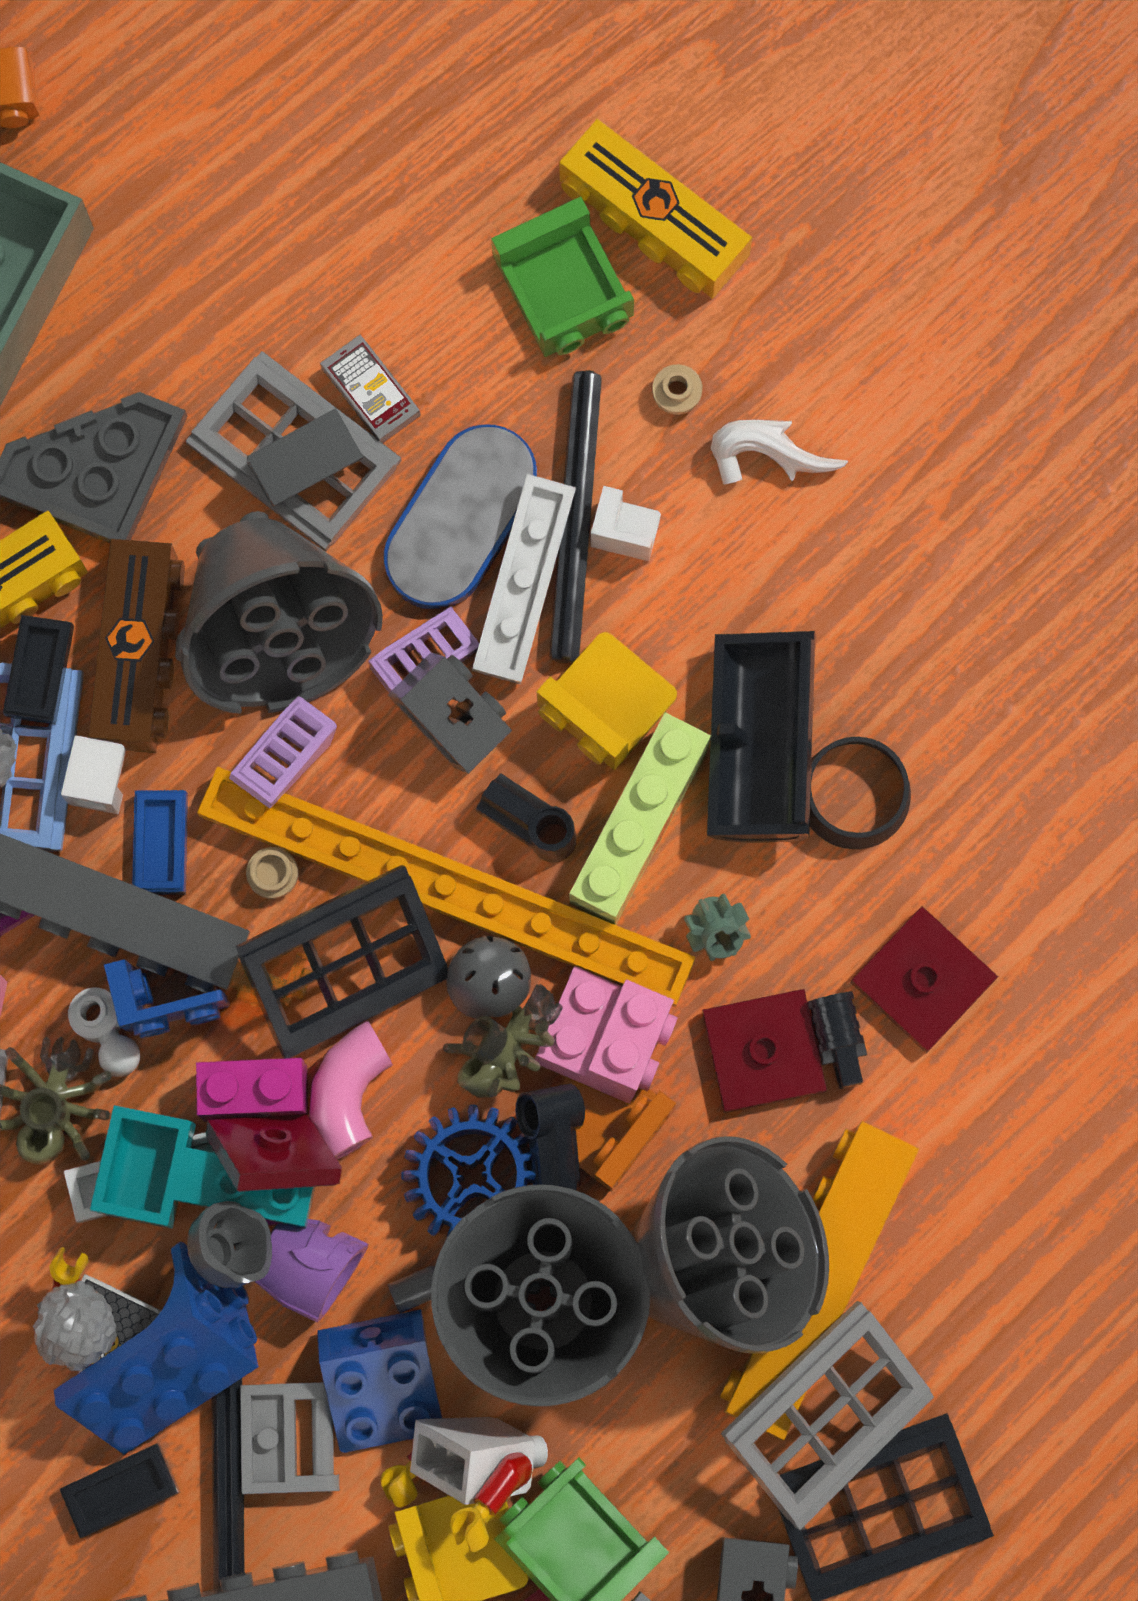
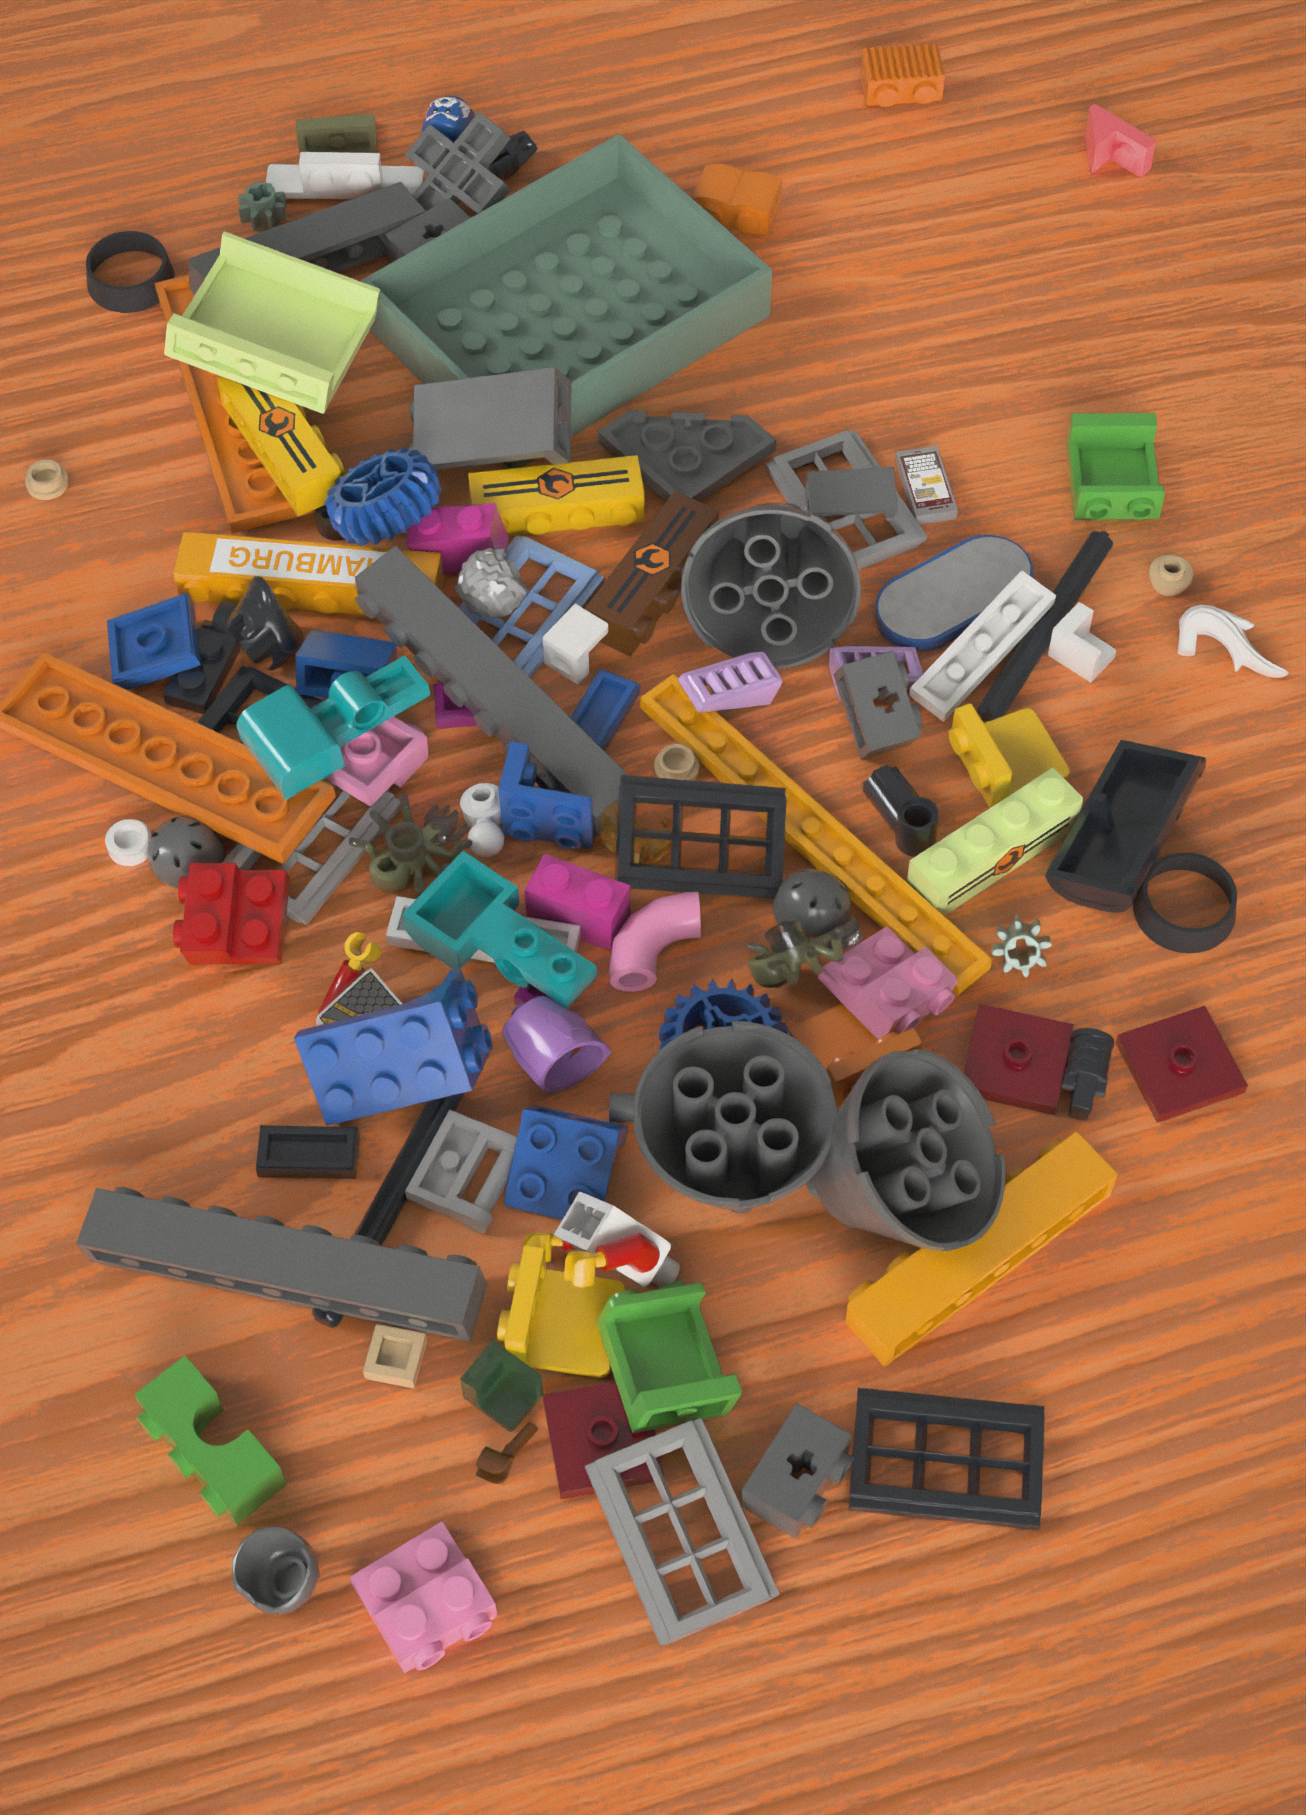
camera: 25 degrees right, 20 degrees down
black tile [3,615,74,725] -> none
light grey piece [33,1281,117,1371] -> none
dark grey helmet [187,1201,272,1288] -> none
dark red plate [206,1114,342,1192] -> none
black piece [515,1083,585,1190] -> none
yellow brick [559,119,752,299] -> none
light grey piece [721,1301,934,1530] -> none

